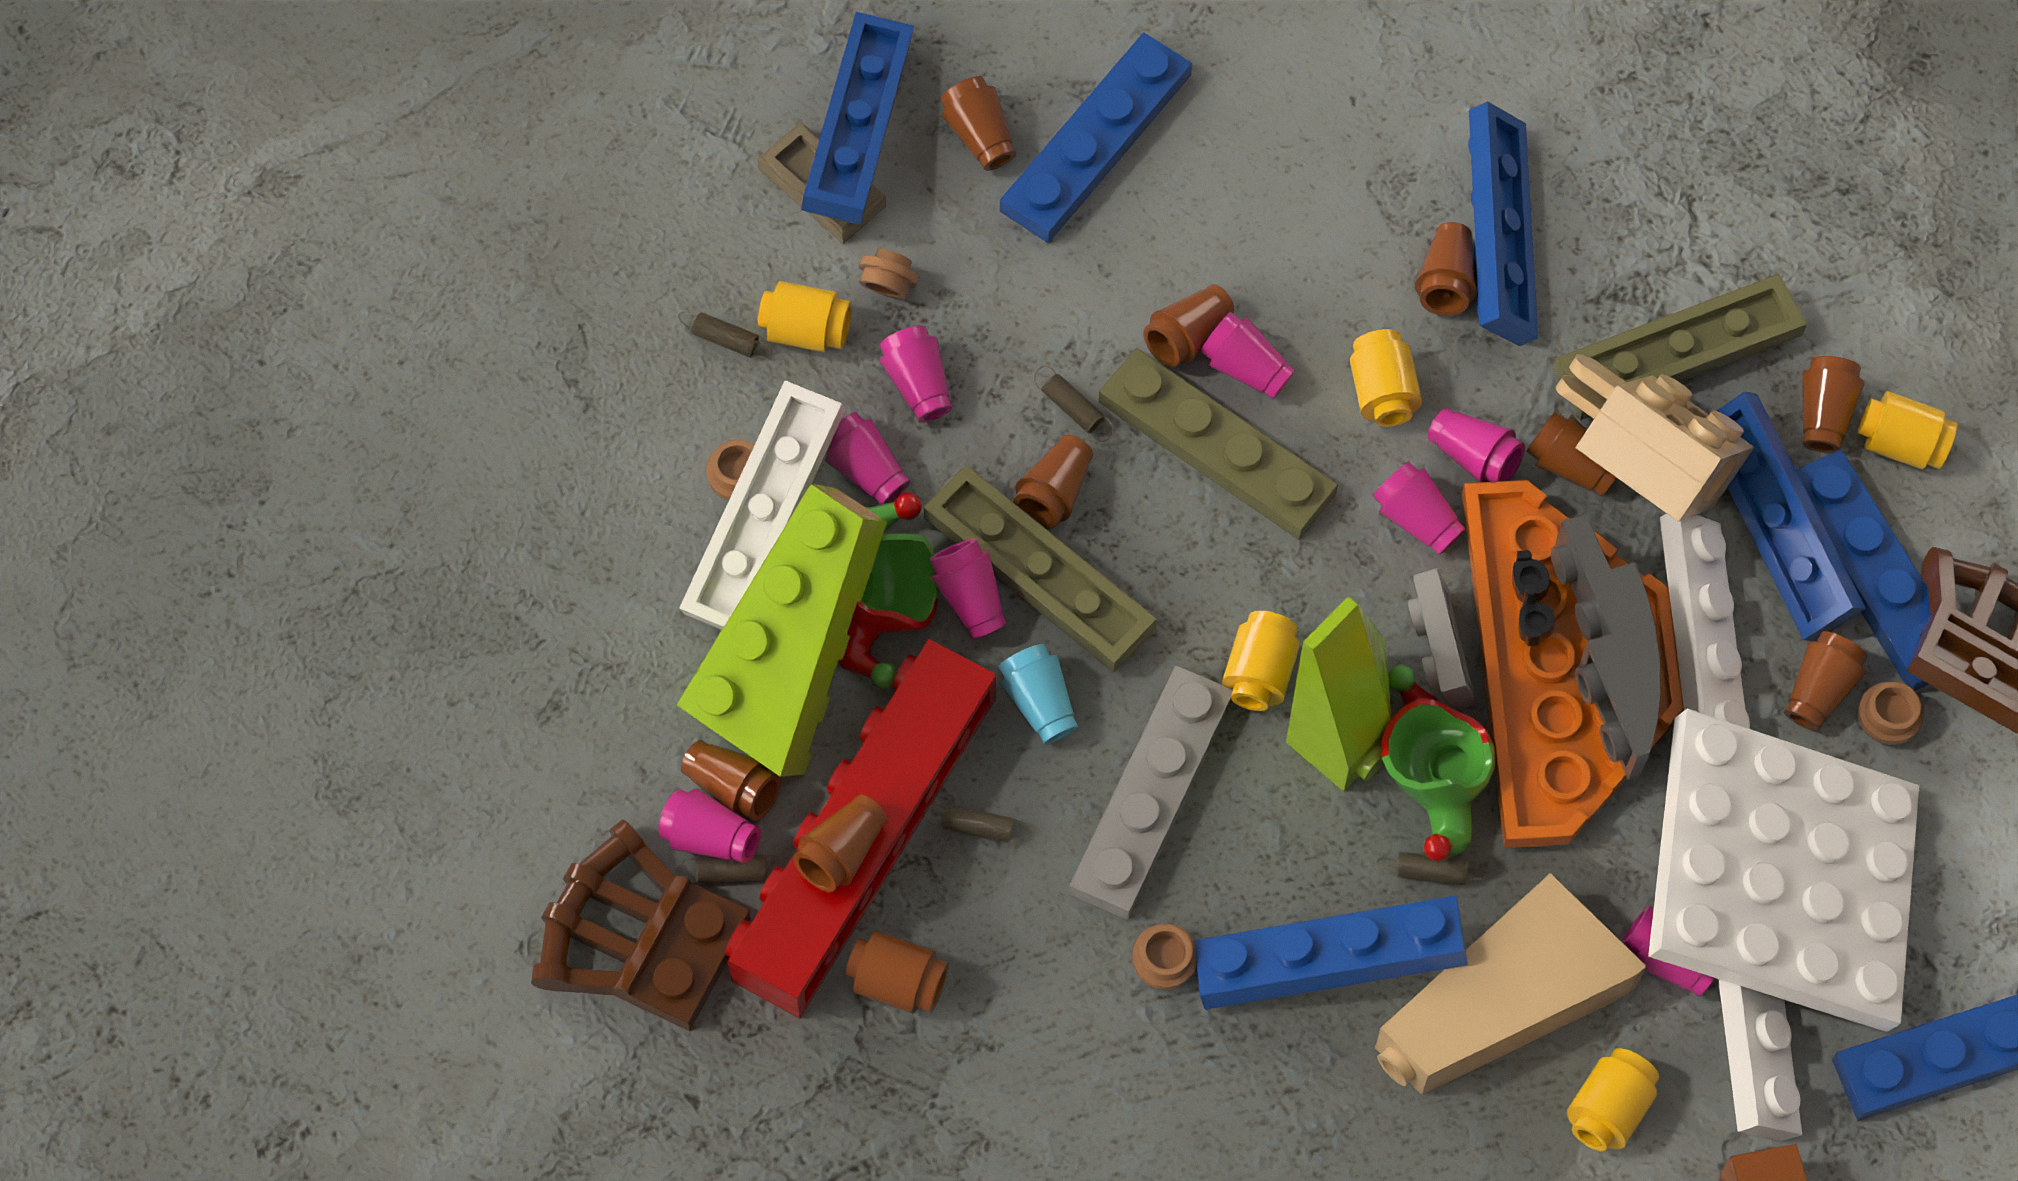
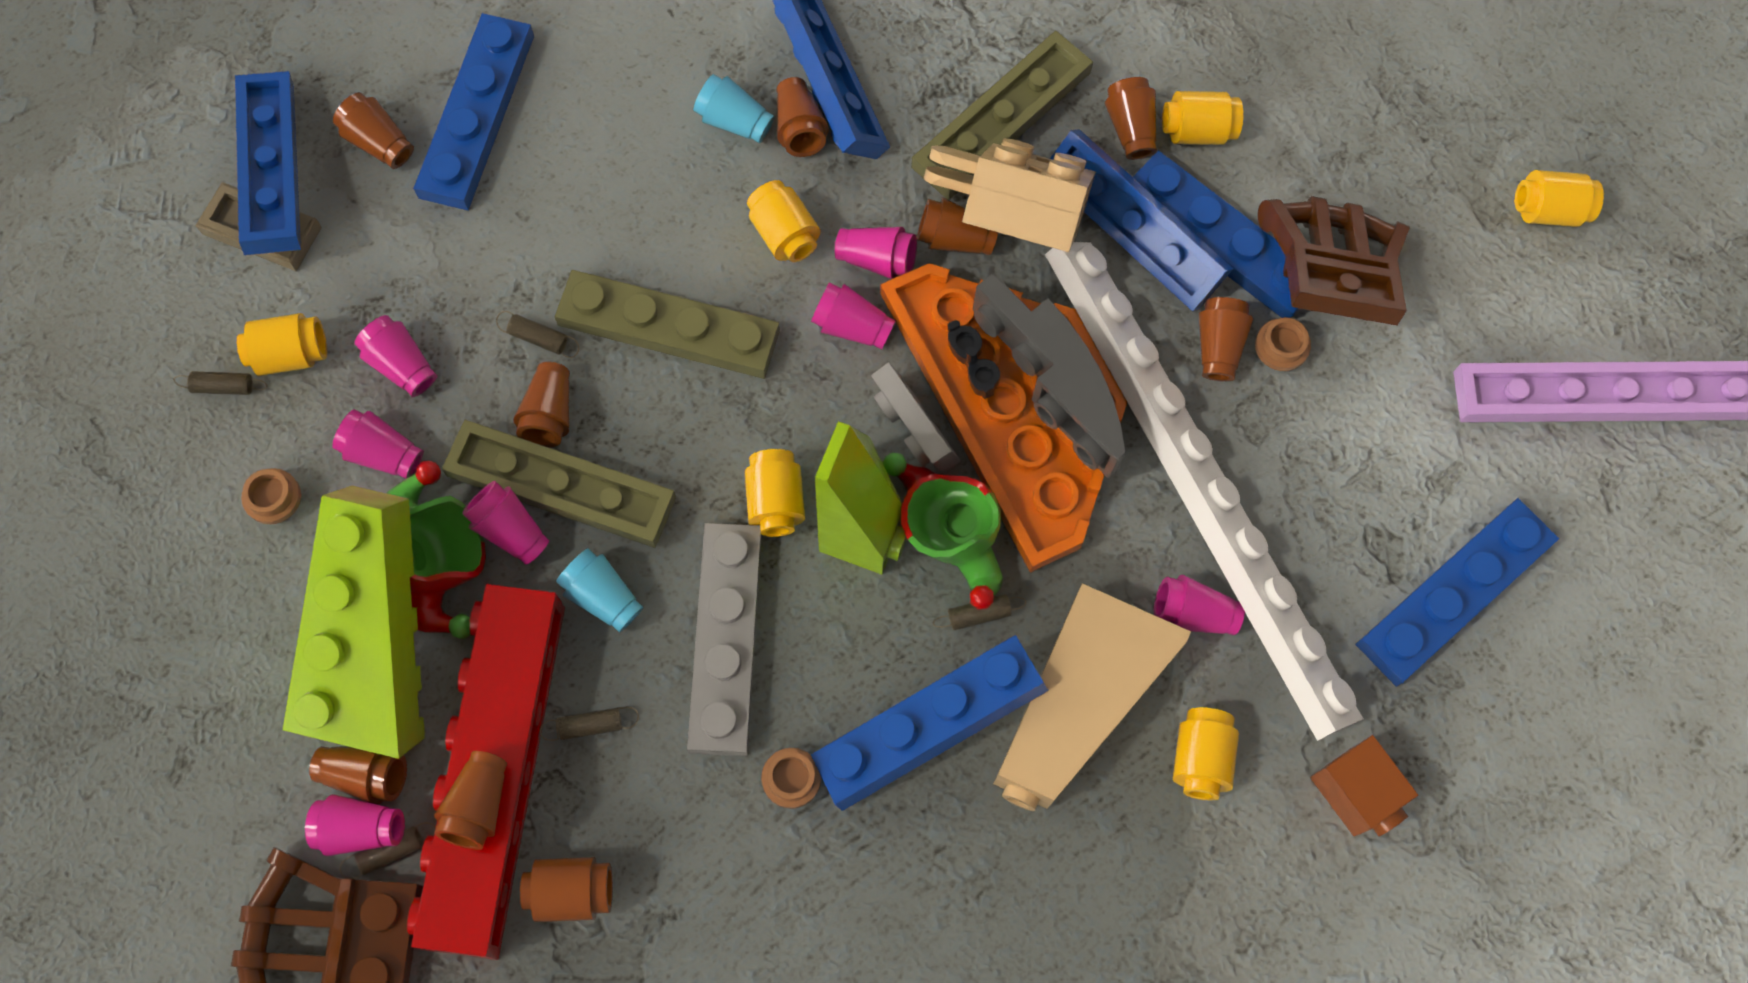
camera: 25 degrees left, 5 degrees up
white plate [679,381,845,630] -> none
medium nougat plate [859,249,920,300] -> none
dark orange cone [1143,284,1234,367] -> none
dark pink cone [1200,312,1296,399] -> none
white plate [1648,708,1919,1032] -> none
none -> medium azure cone [693,74,775,143]

